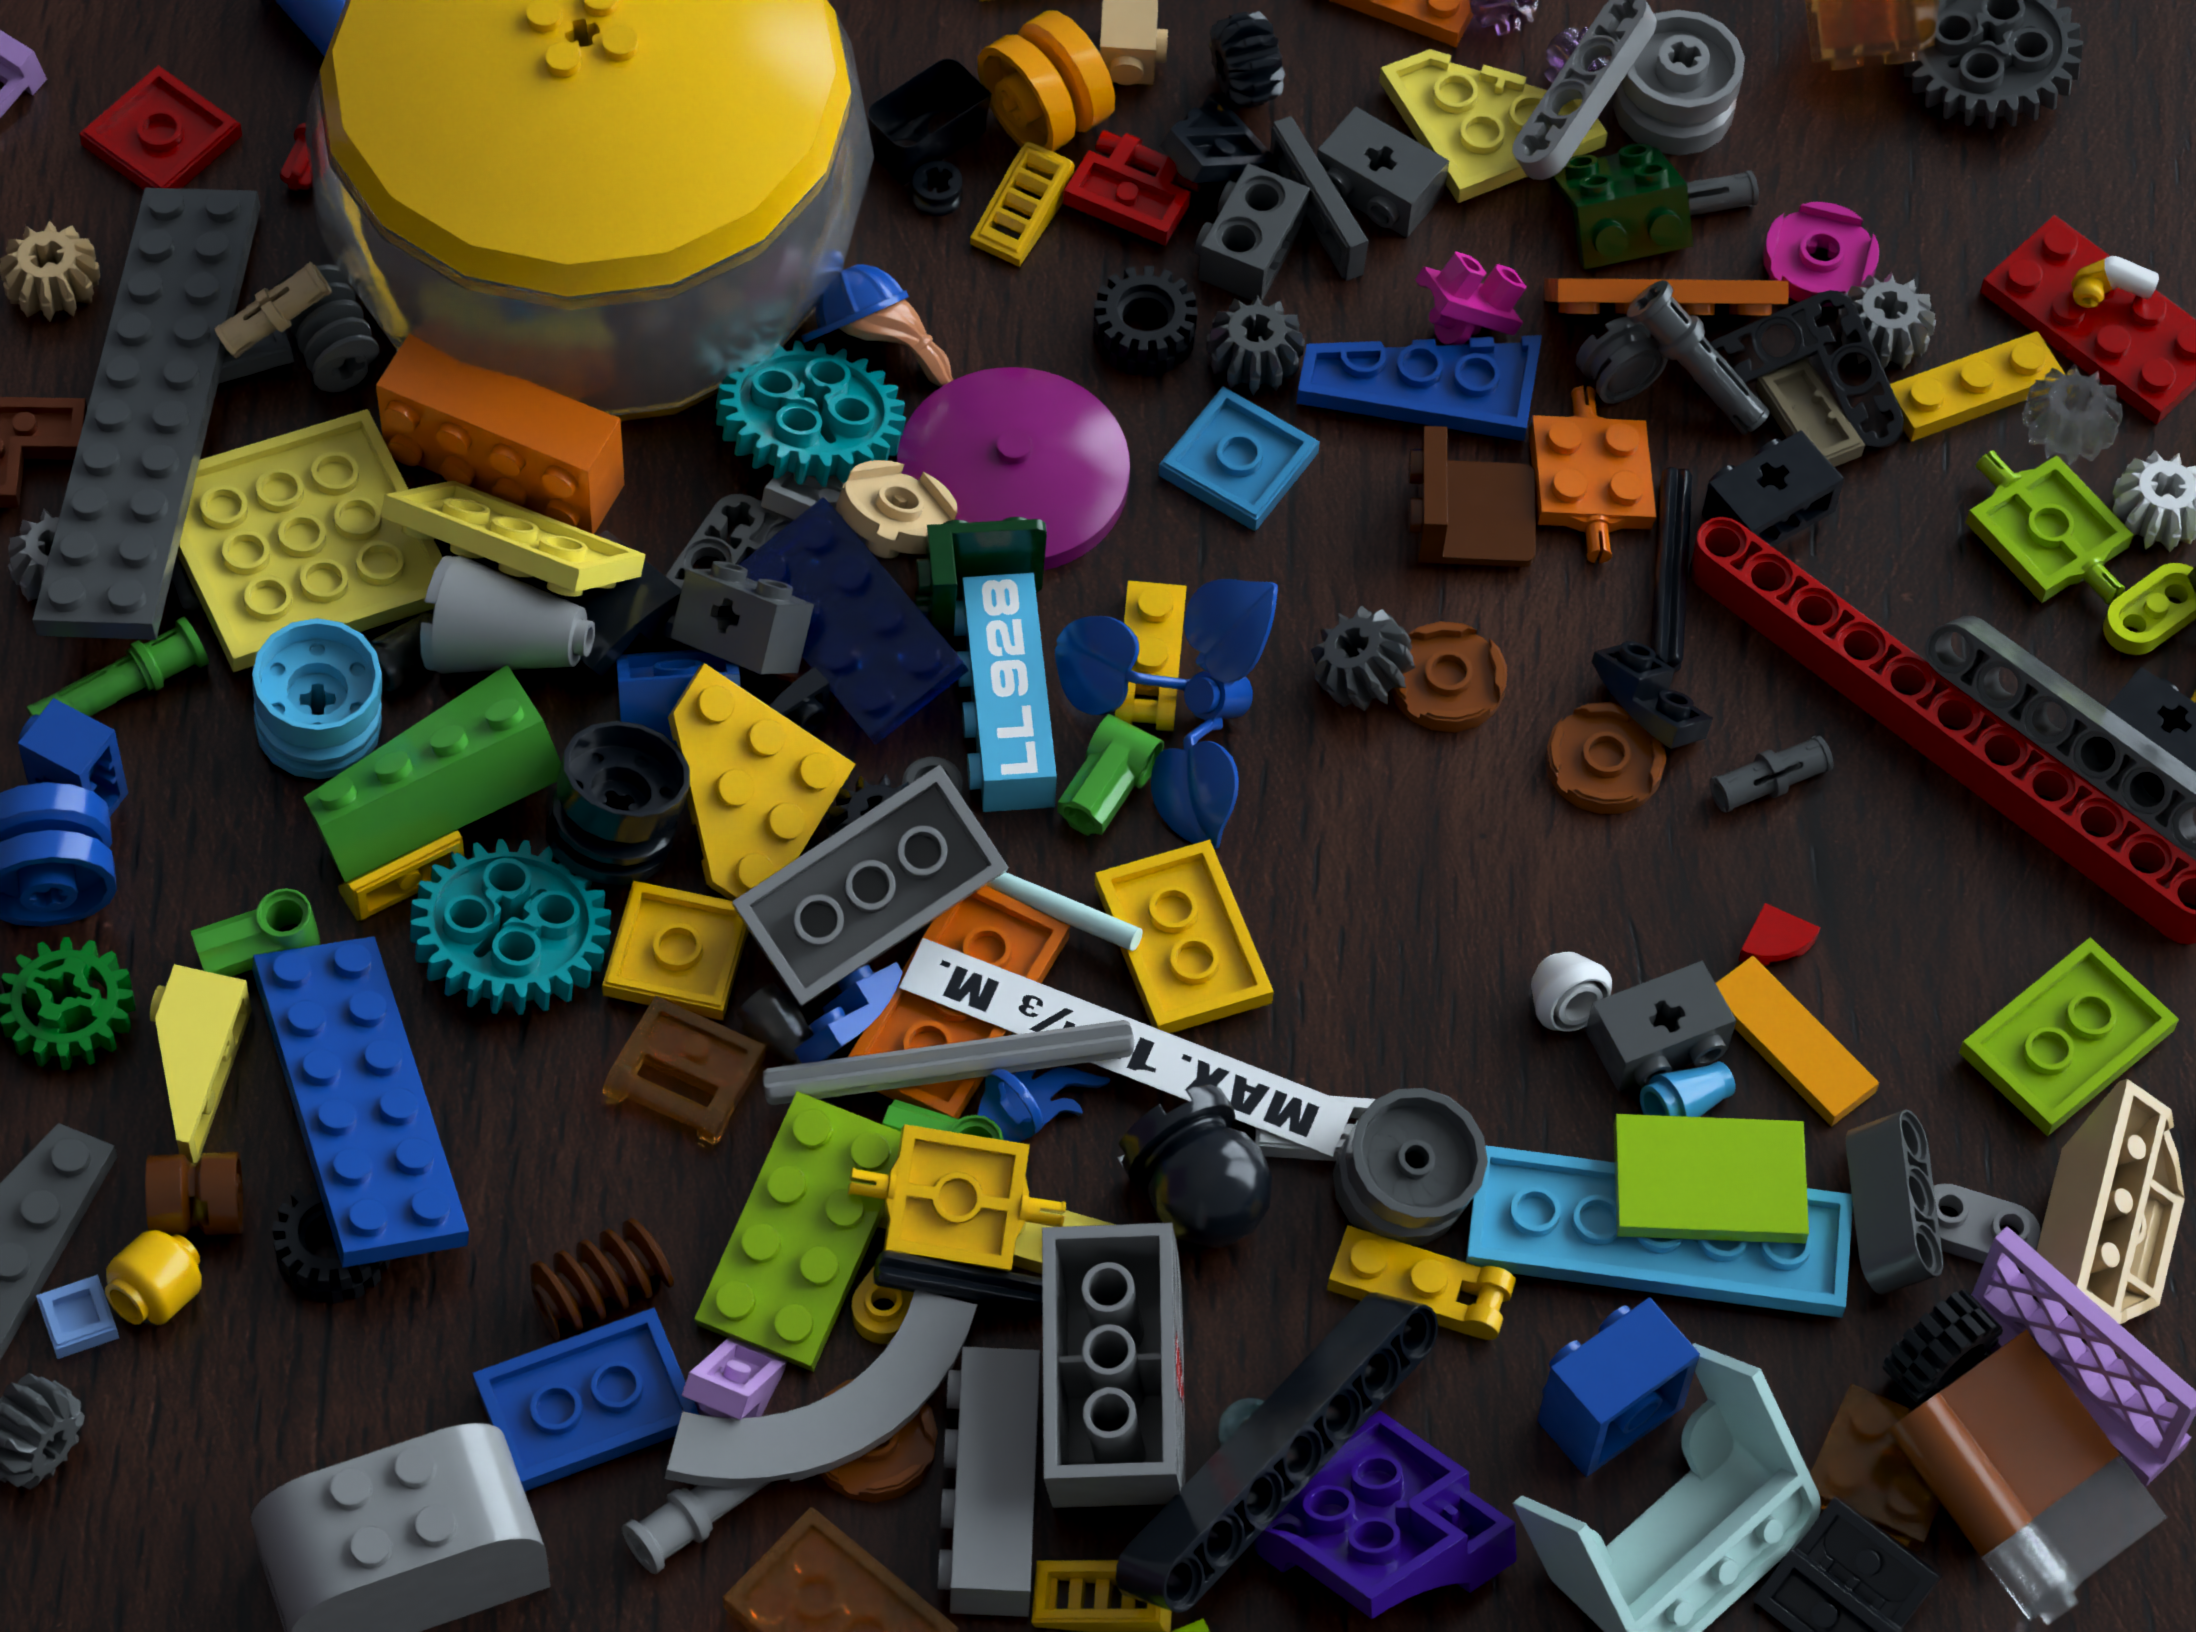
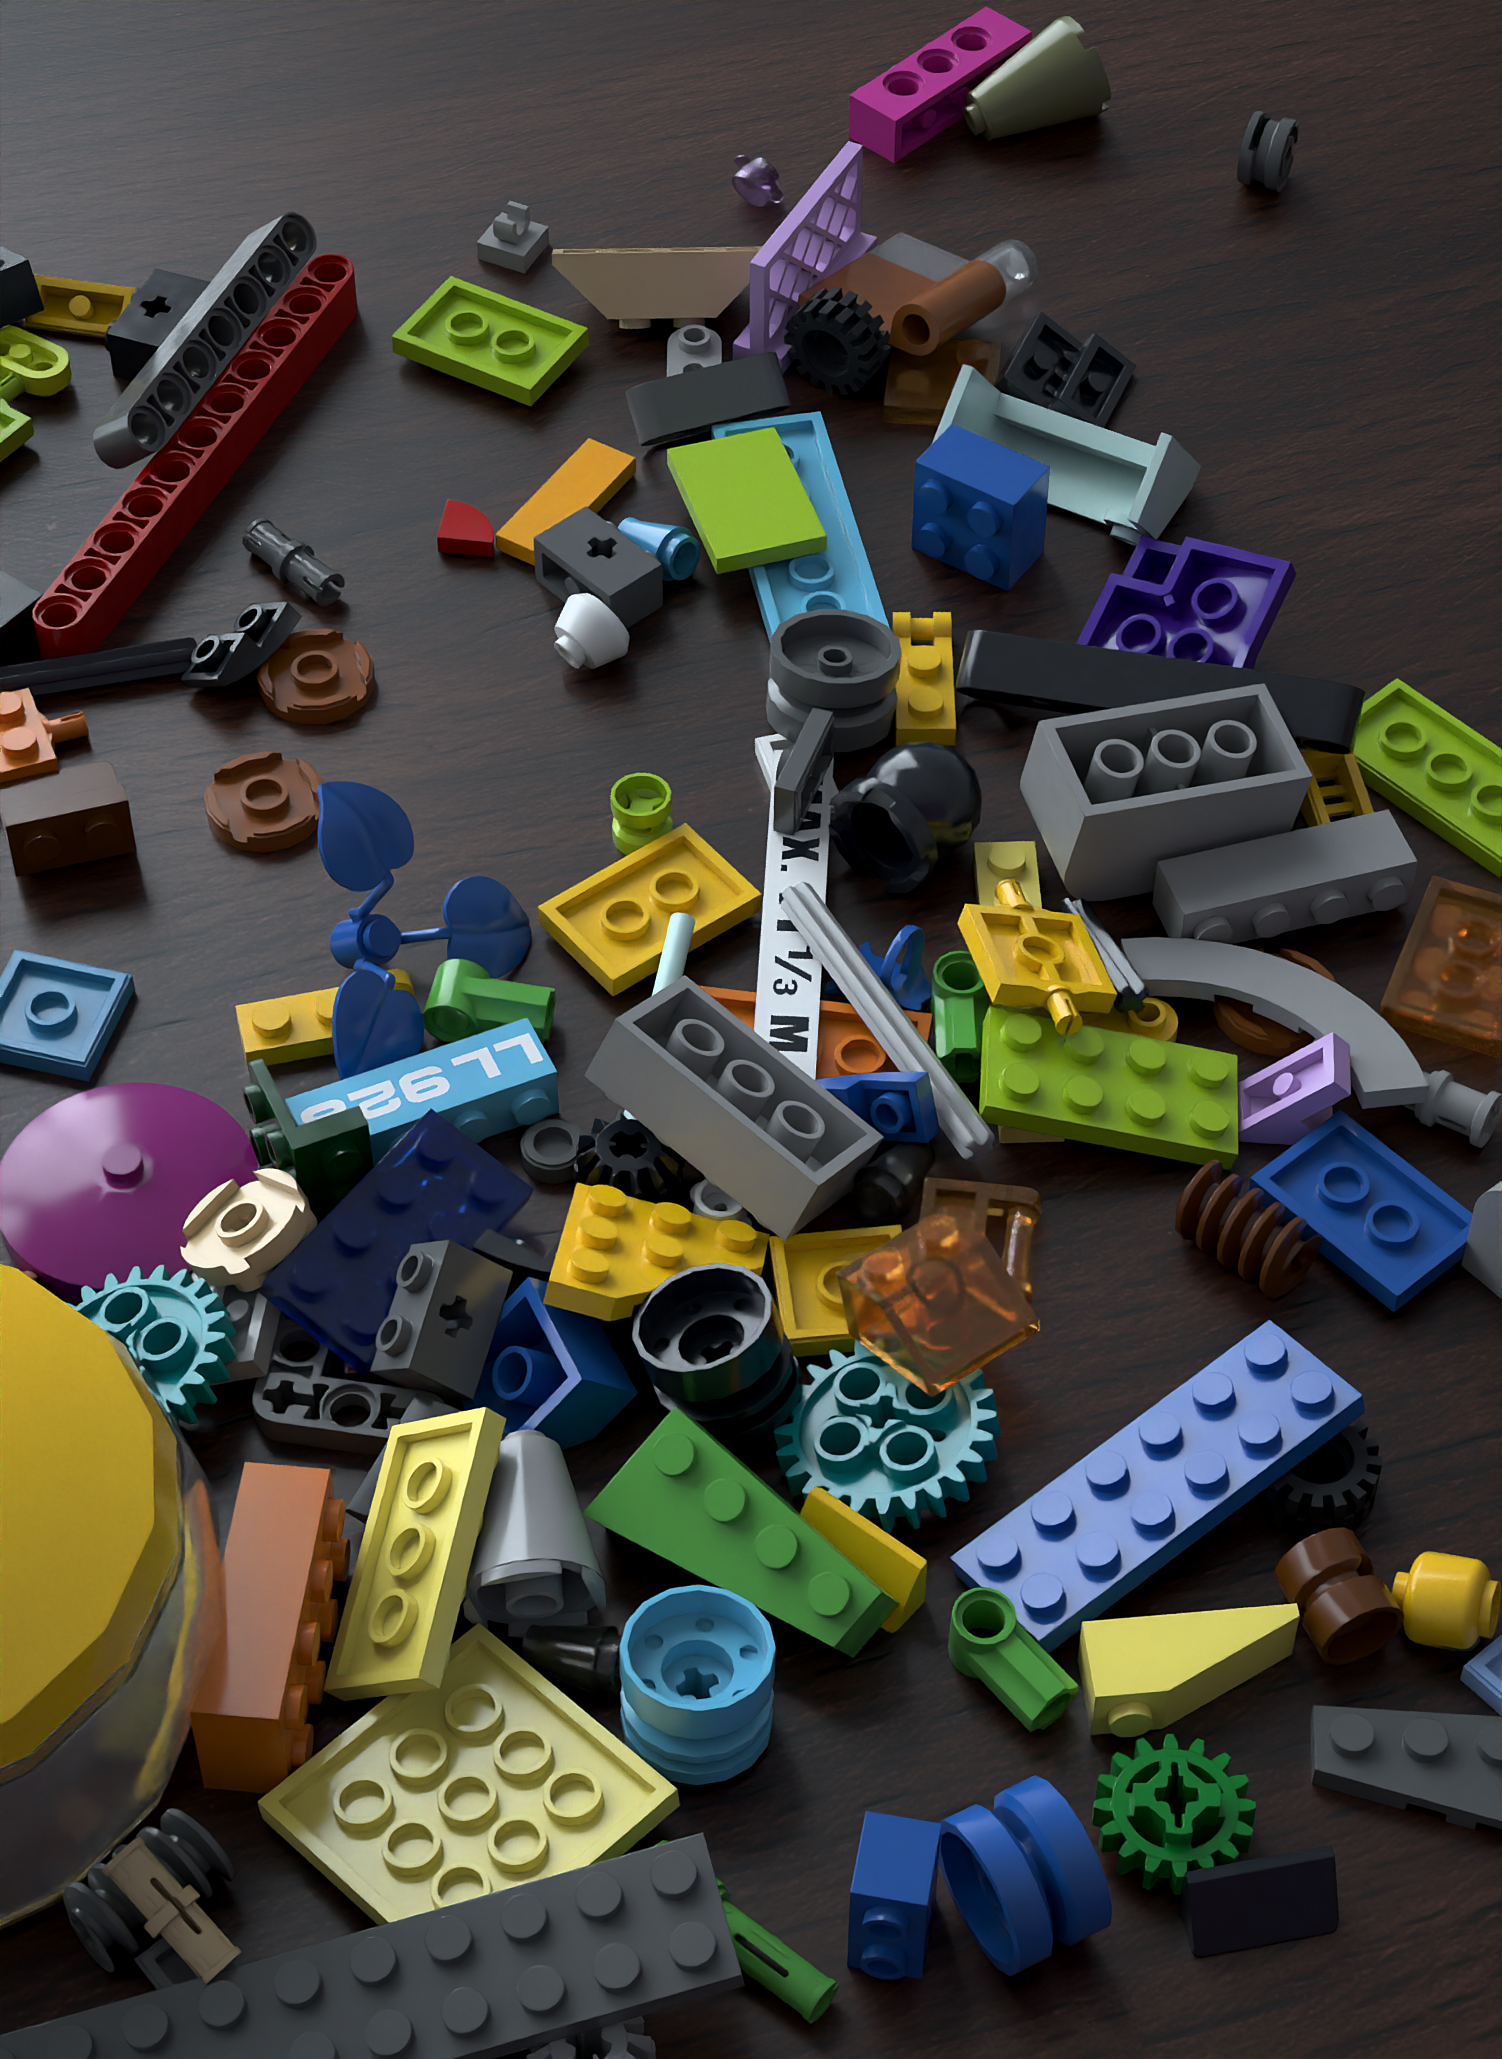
camera: 105 degrees left, 10 degrees down
dark grey gear [1310,606,1415,711] -> none
none -> lime wheel [610,773,673,855]
none -> dark grey plate [773,707,835,836]
none -> clear orange slope [837,1208,1040,1397]

